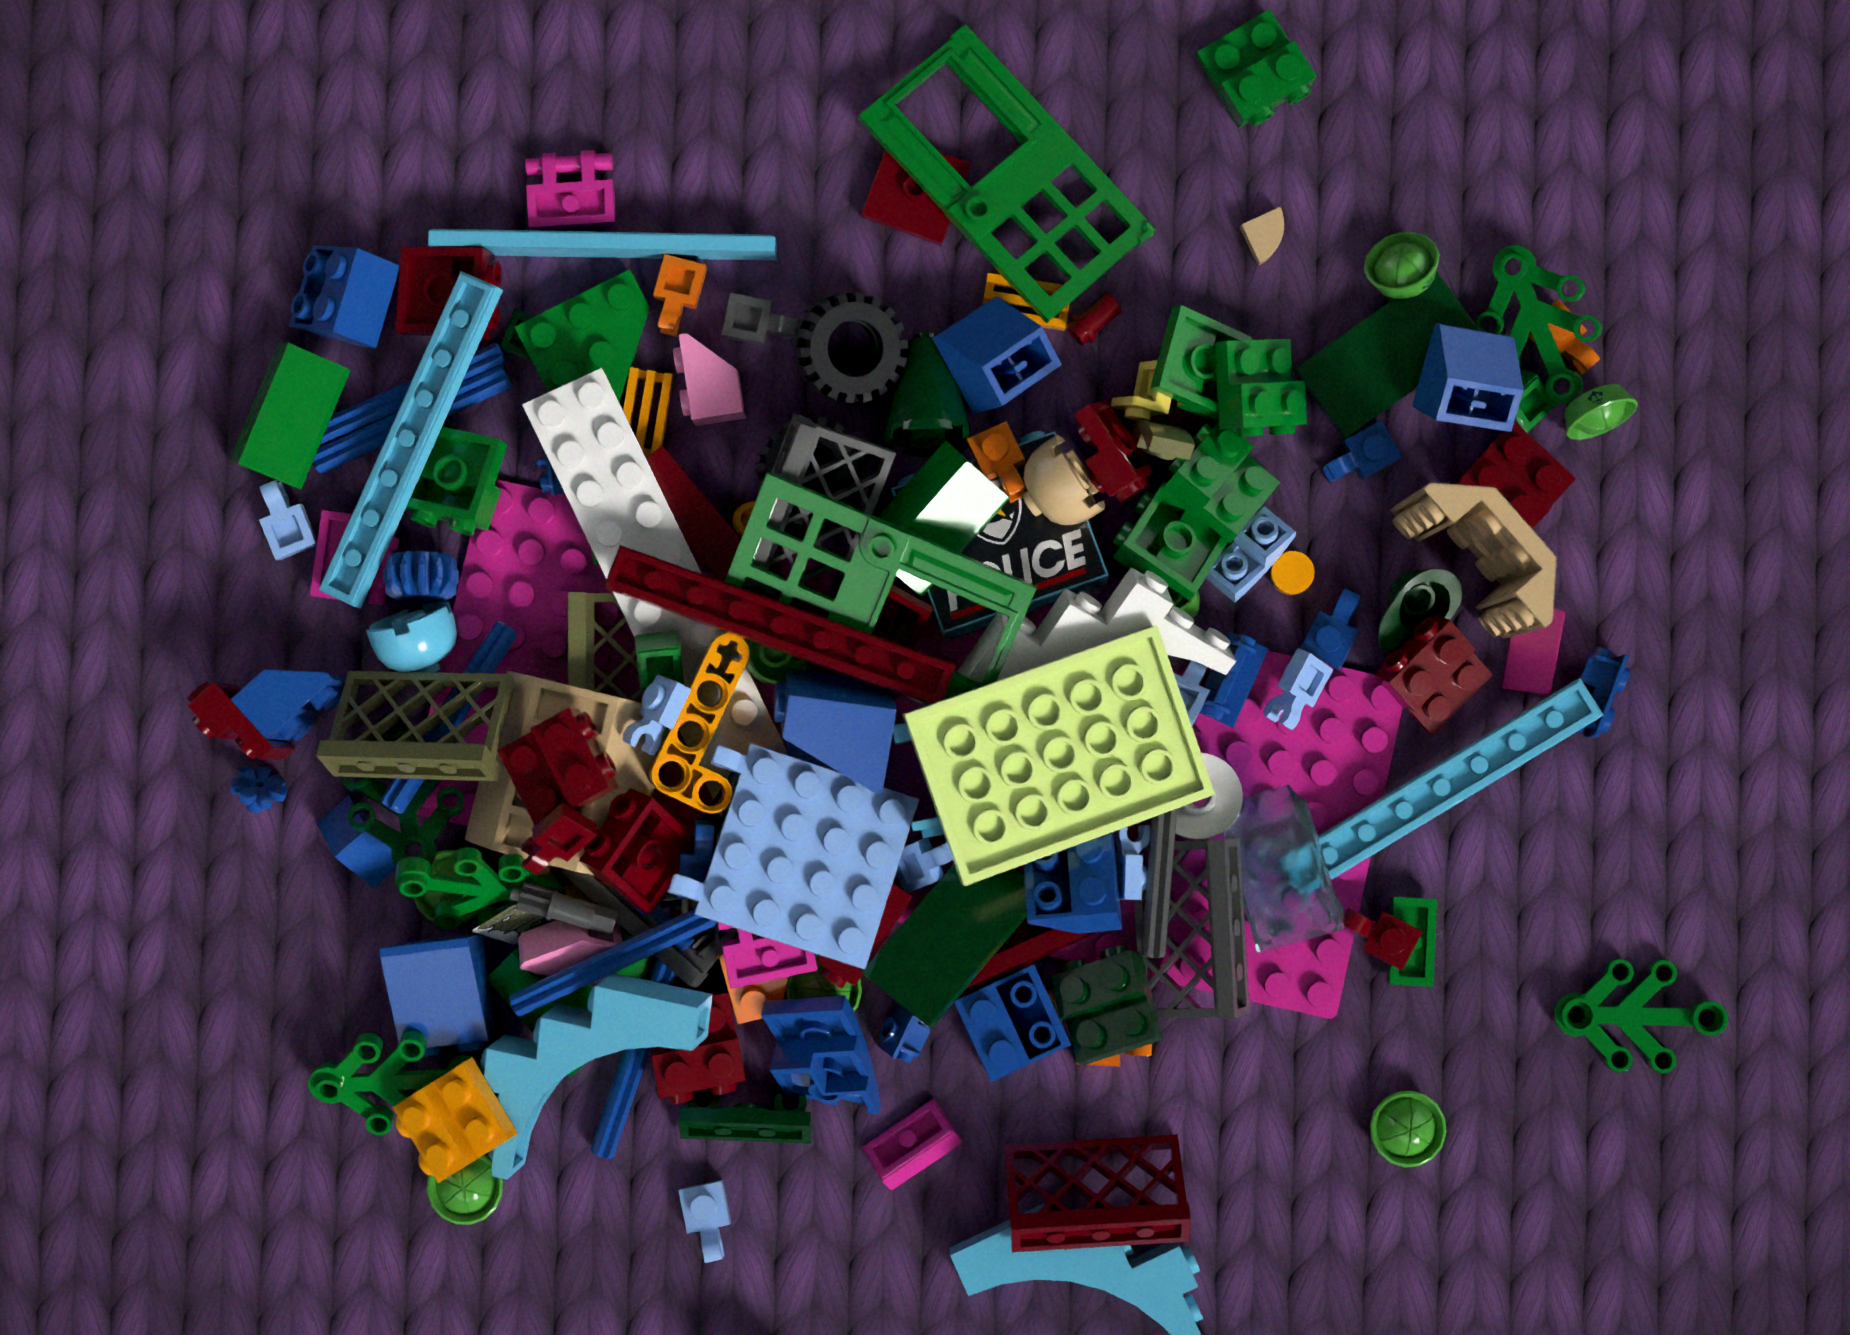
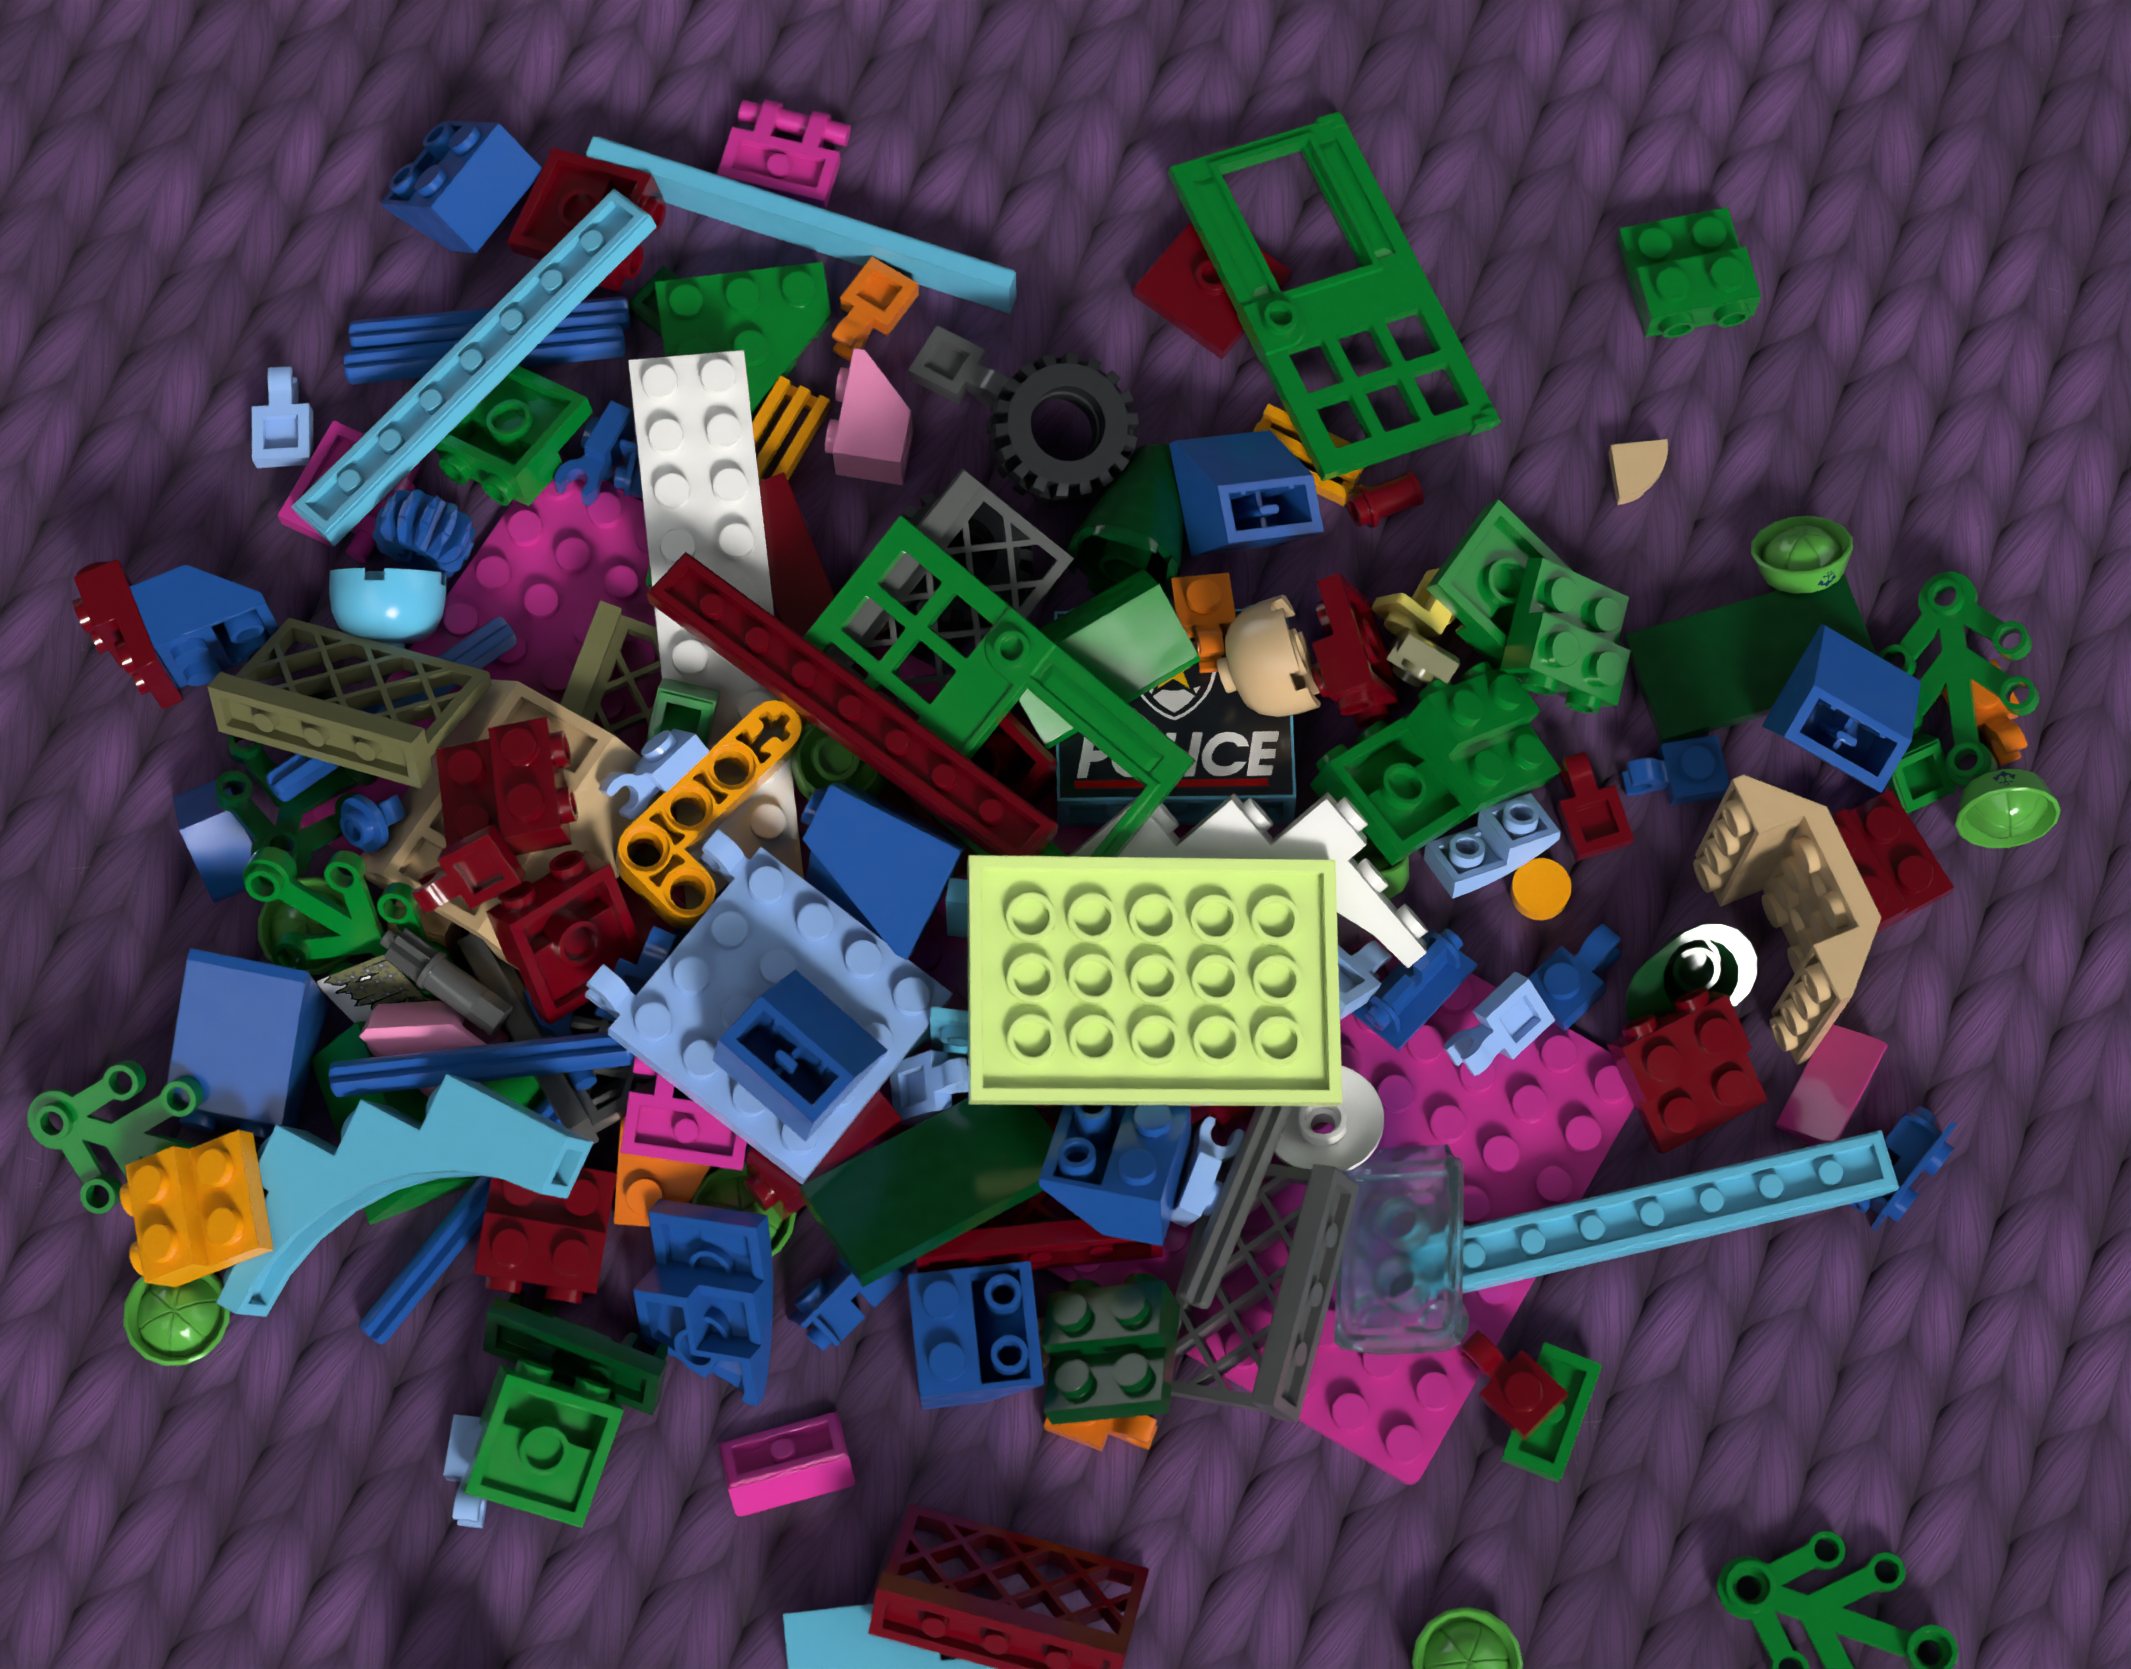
camera: 20 degrees right, 15 degrees down
green slope [229,343,351,490] -> none
blue plant [230,766,288,813] -> none
none -> blue plate [340,794,408,853]
none -> green plate [461,1359,624,1528]
none -> blue plate [555,400,635,506]
none -> blue slope [712,969,888,1142]
none -> dark red plate [1556,751,1634,862]

